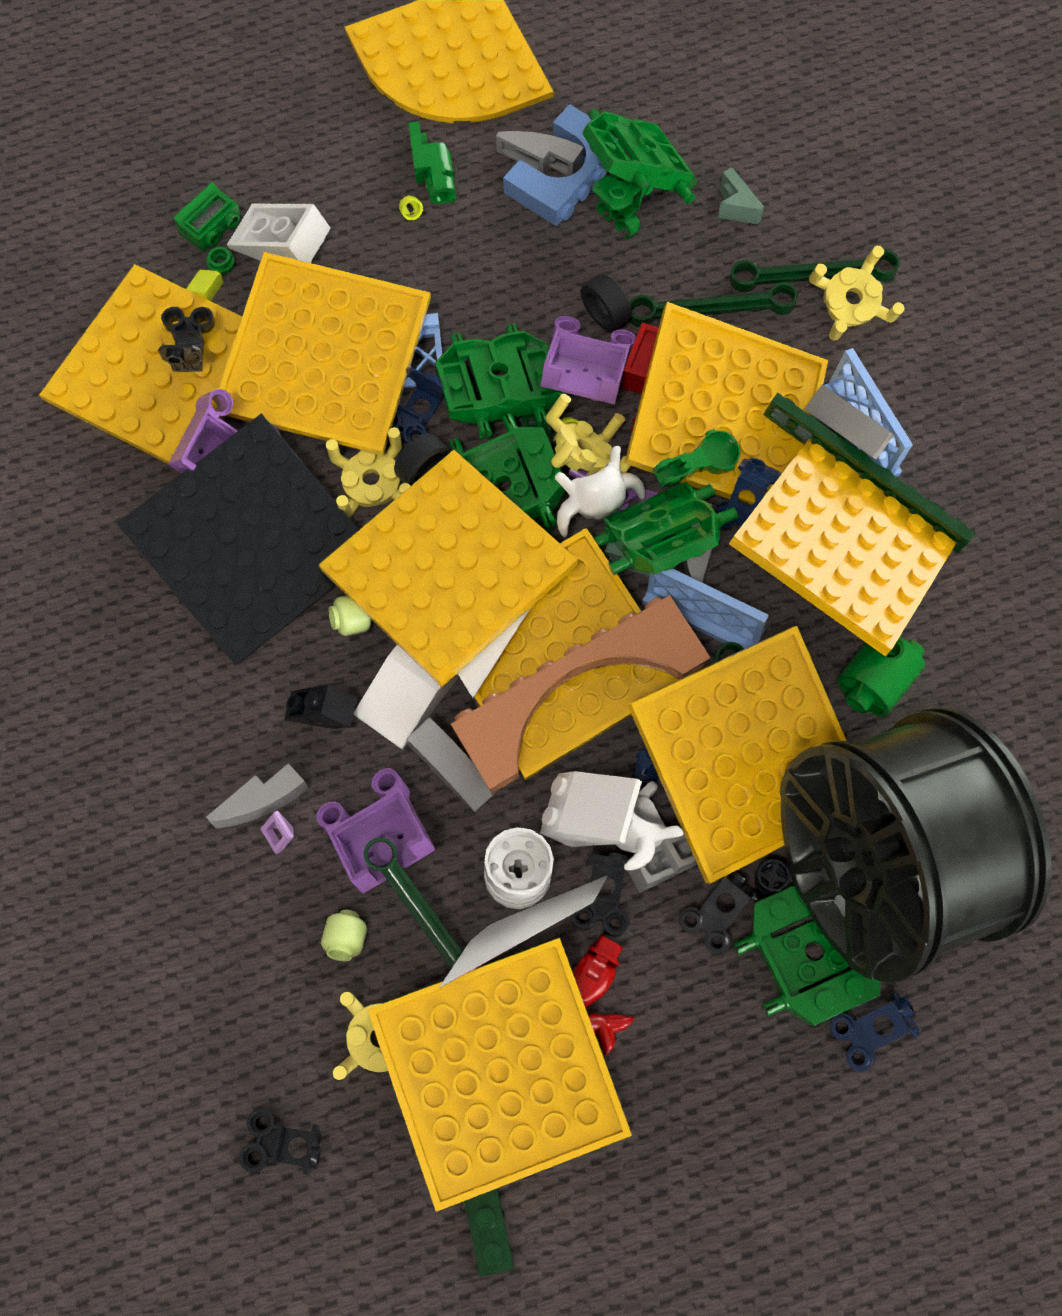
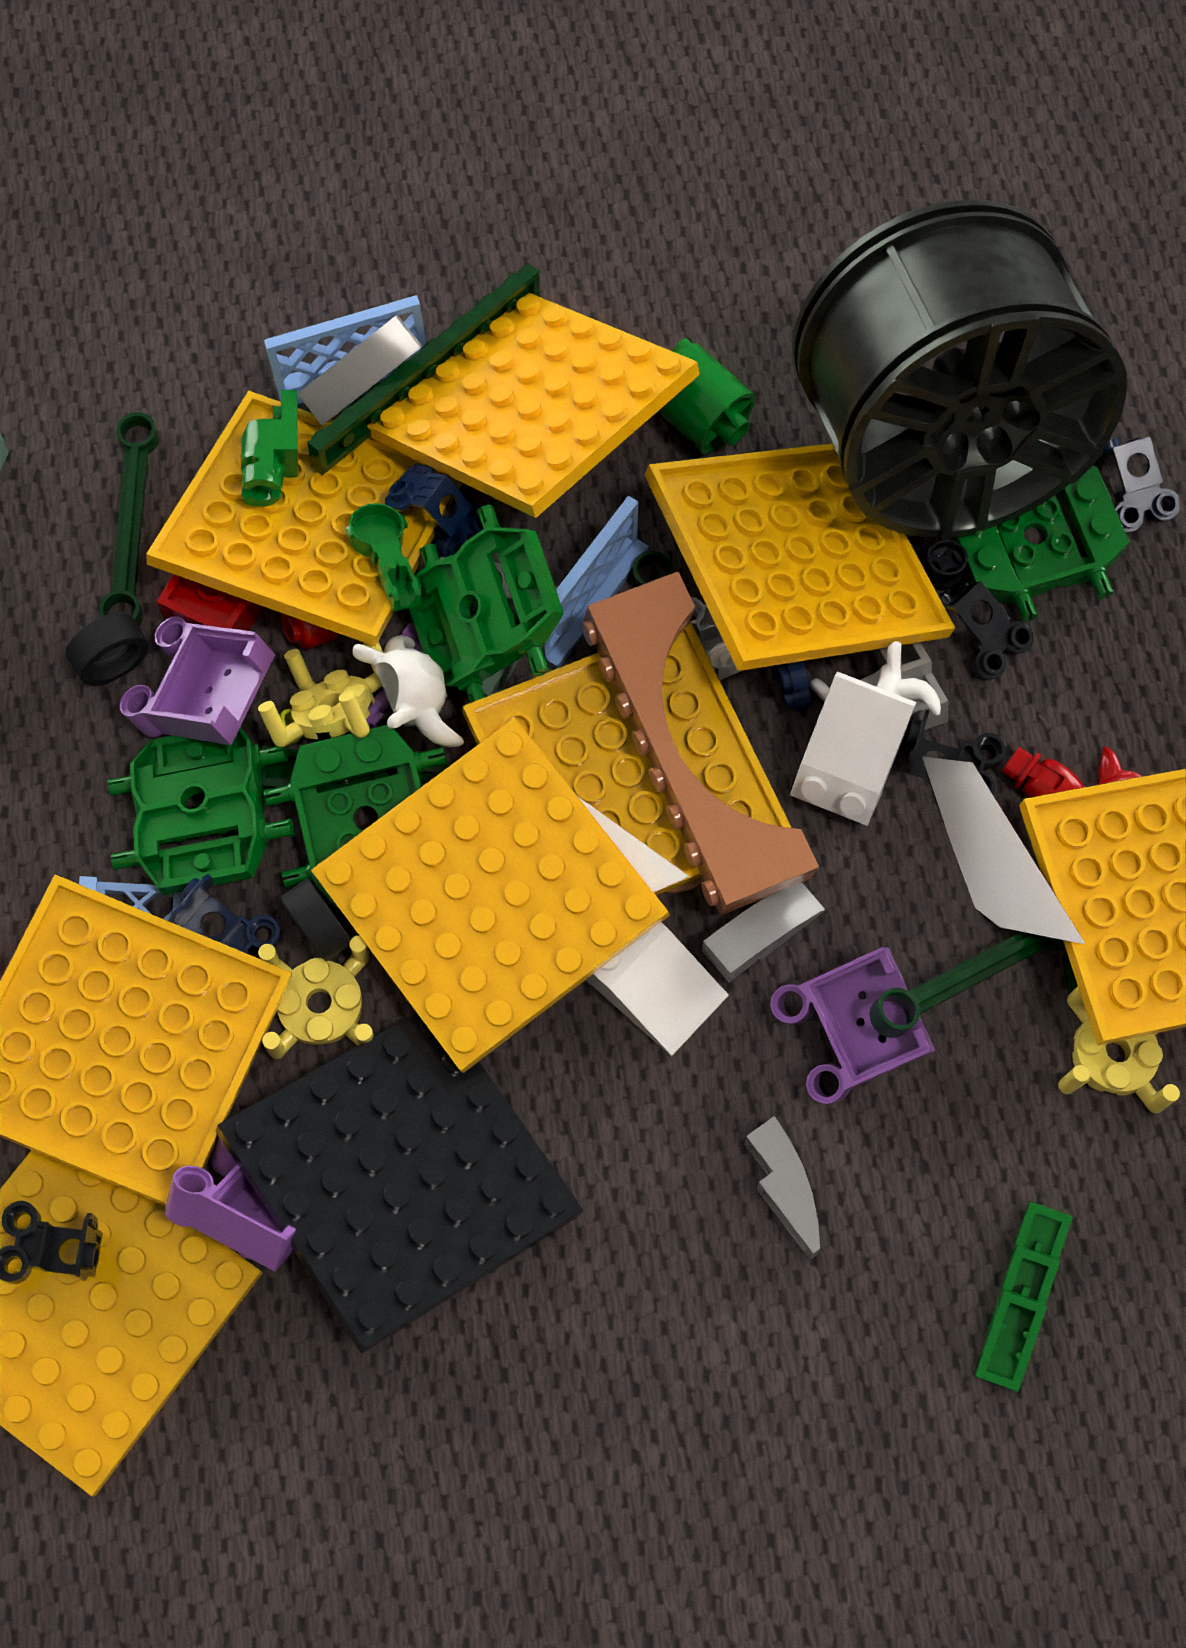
camera: 85 degrees left, 0 degrees up
lavender slope [261,811,294,855] -> none
black slope [284,685,357,729] -> none
yellowish green head [321,910,367,962] -> none
yellowish green head [329,596,373,636] -> none
white wheel [484,827,554,909] -> none
dark green piece [730,249,900,292] -> none
light yellow plate [809,246,904,341] -> none
none -> green plate [241,390,298,507]
none -> green slope [975,1200,1073,1392]

